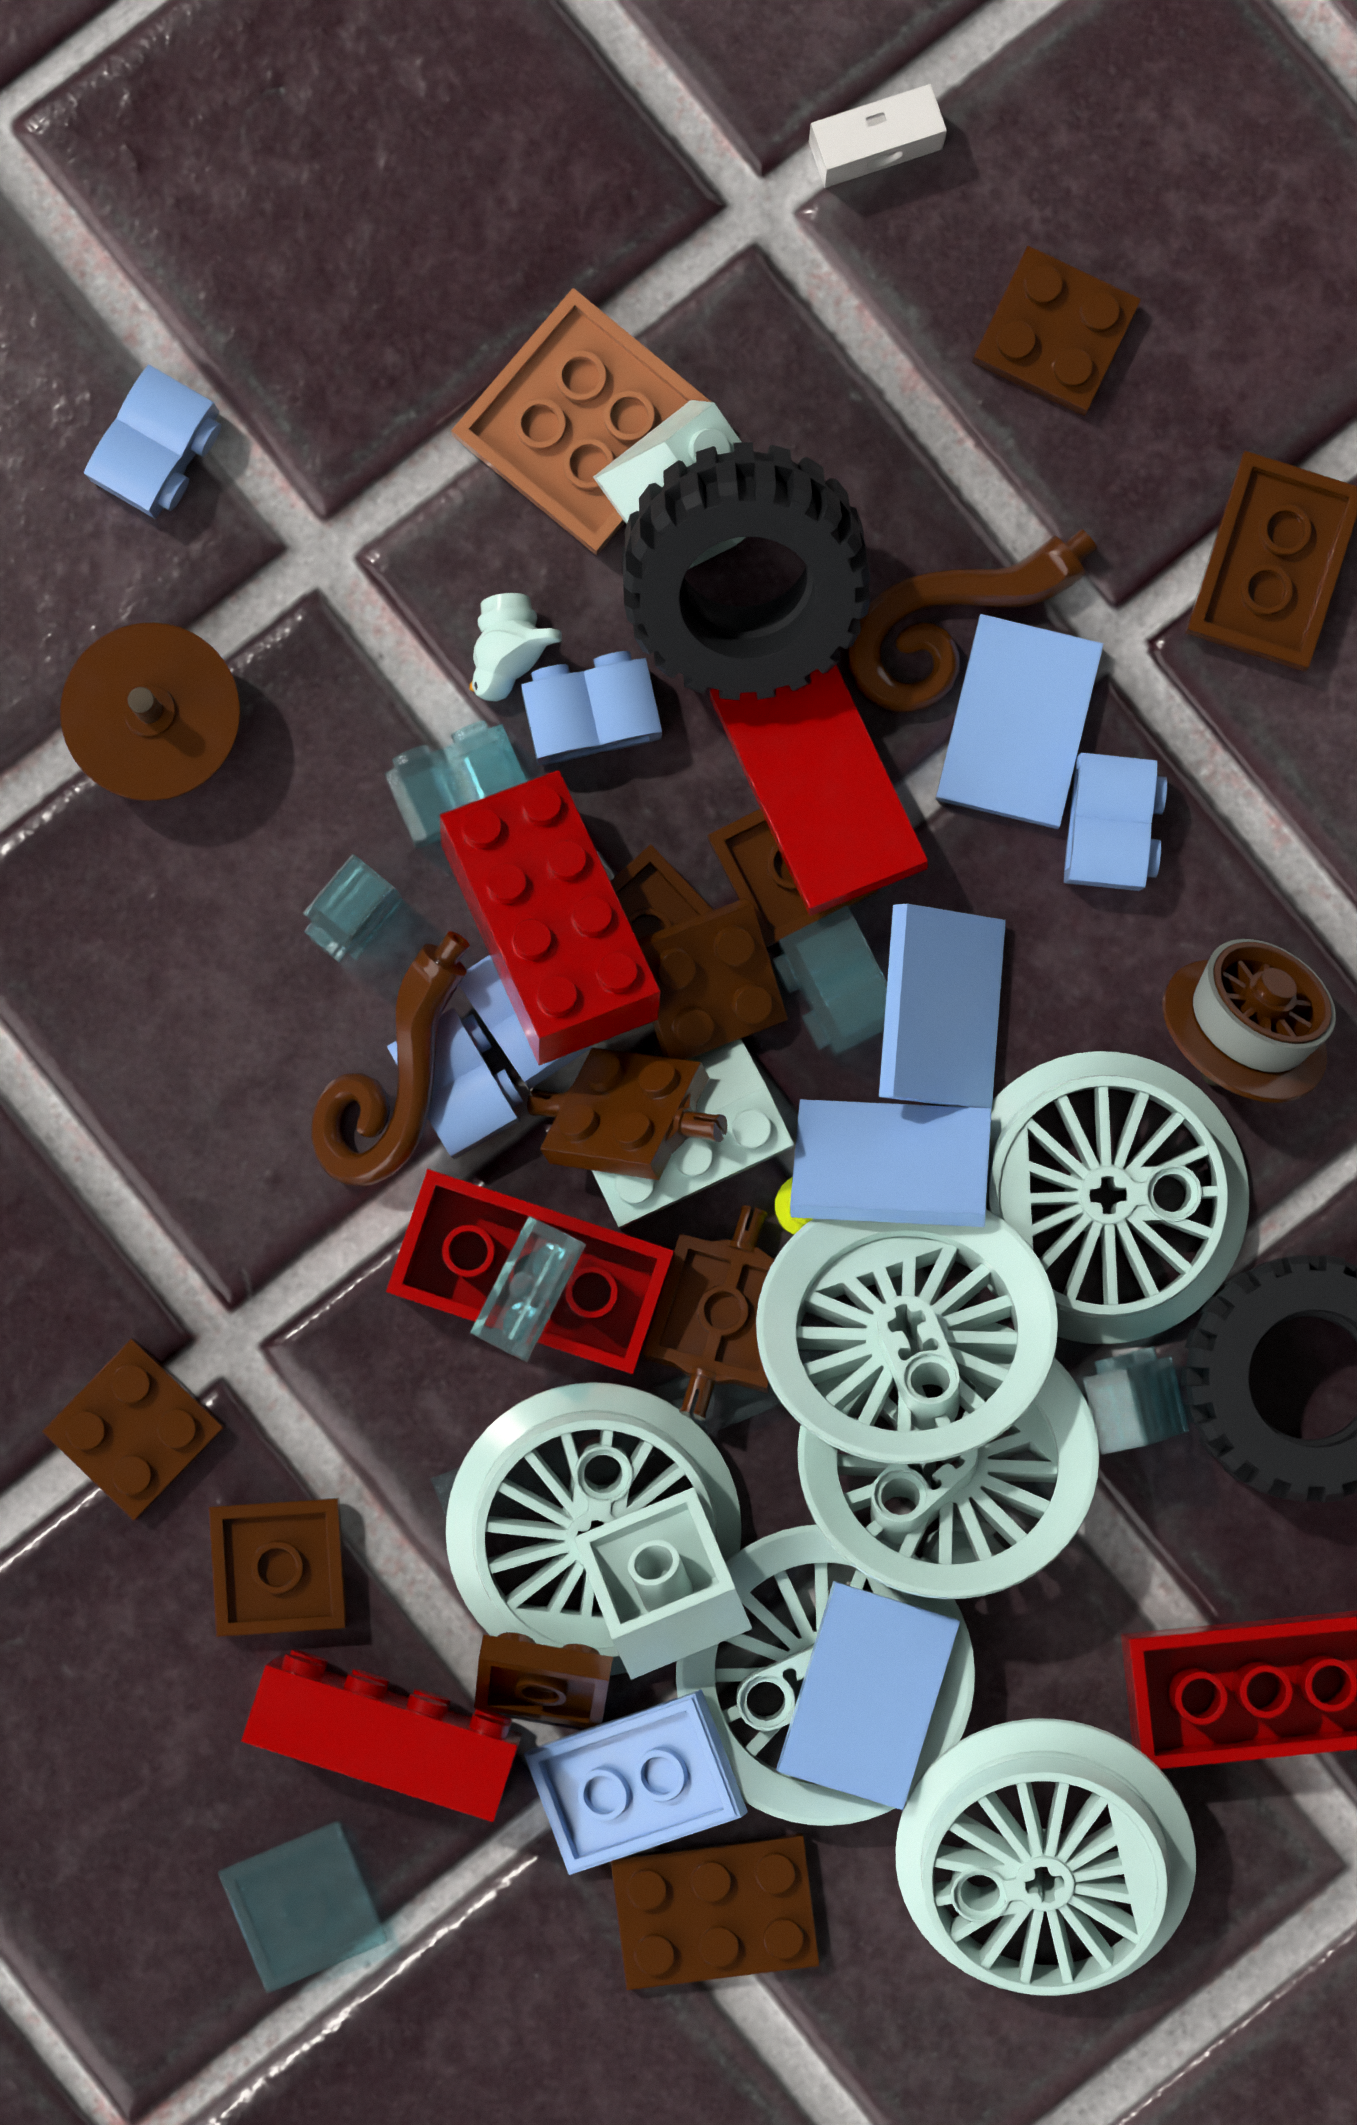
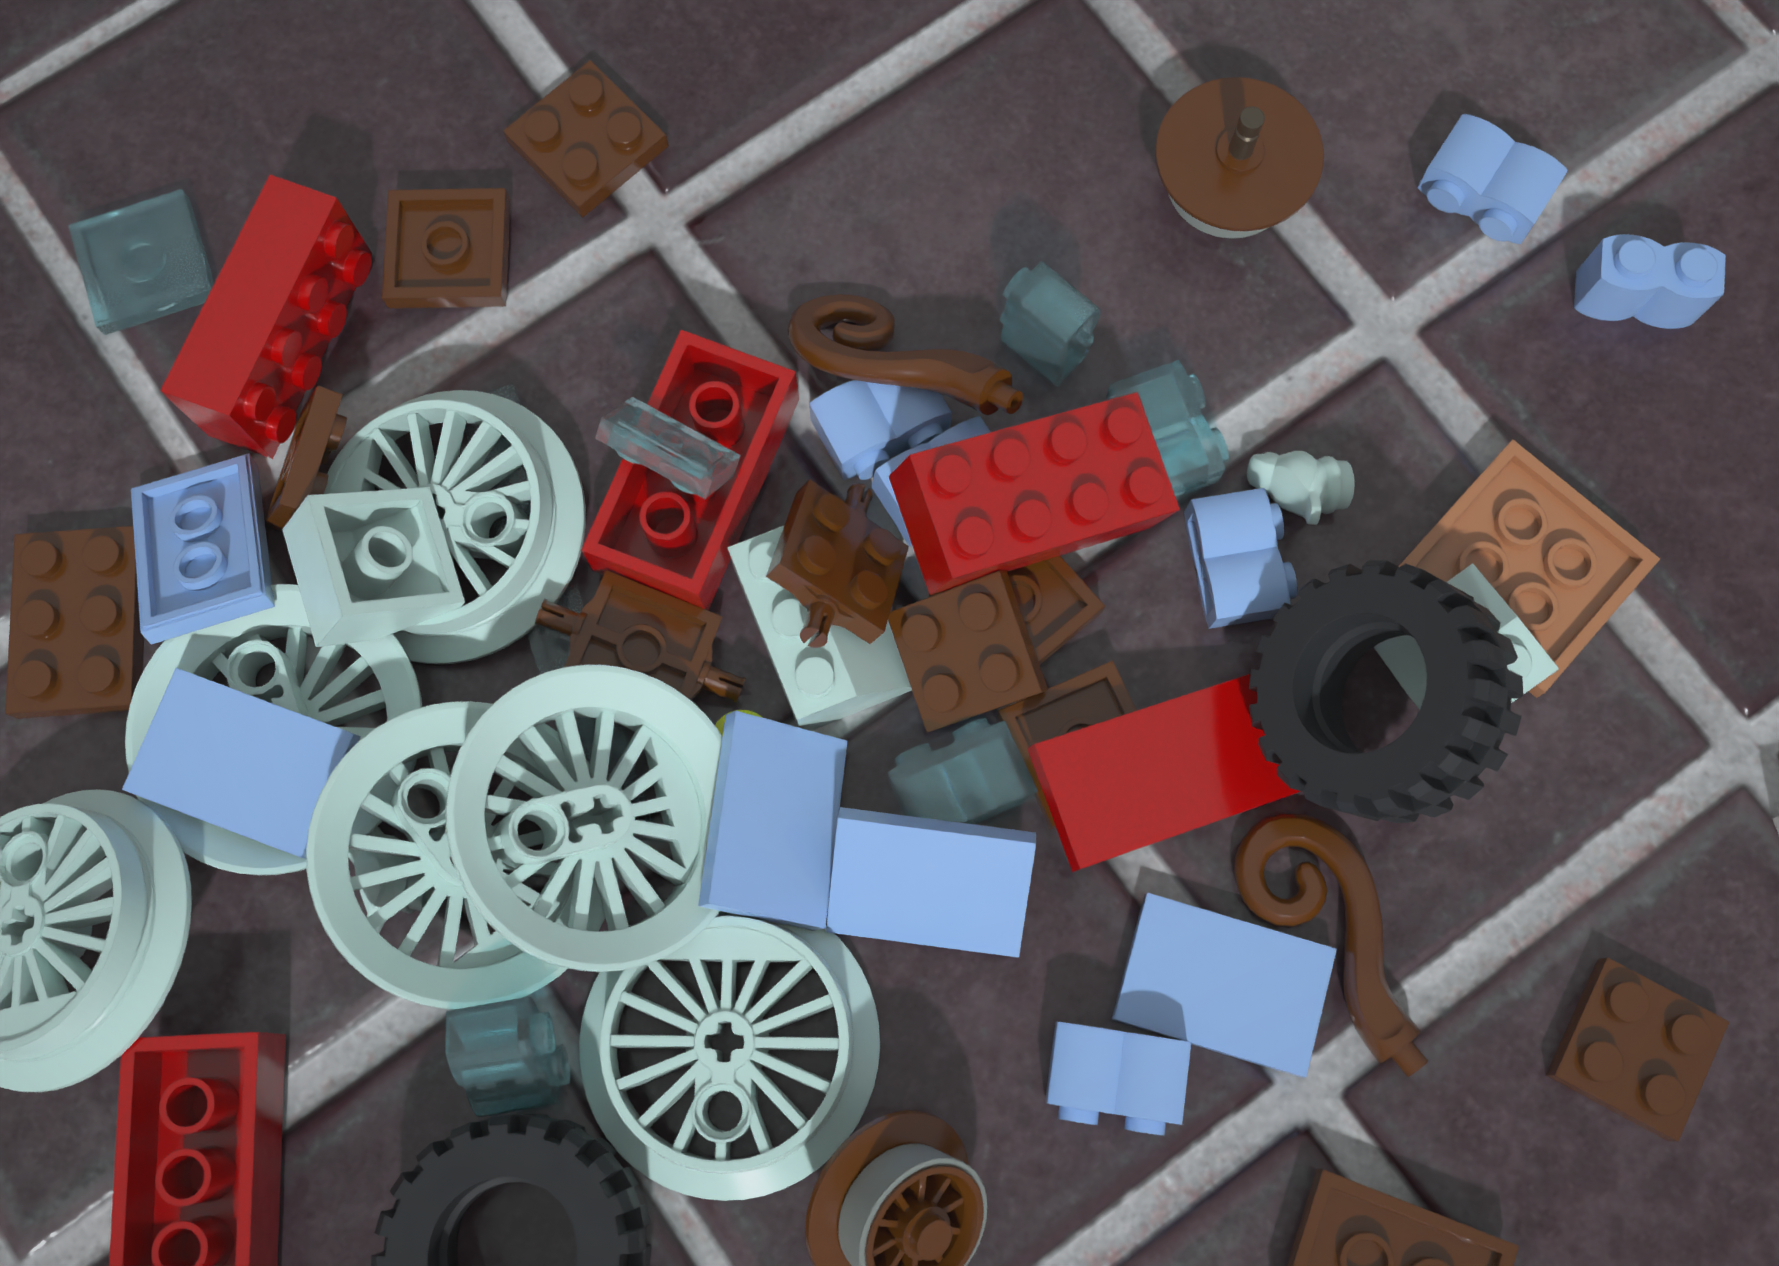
camera: 95 degrees right, 10 degrees down
none -> light blue brick [1574,234,1726,329]

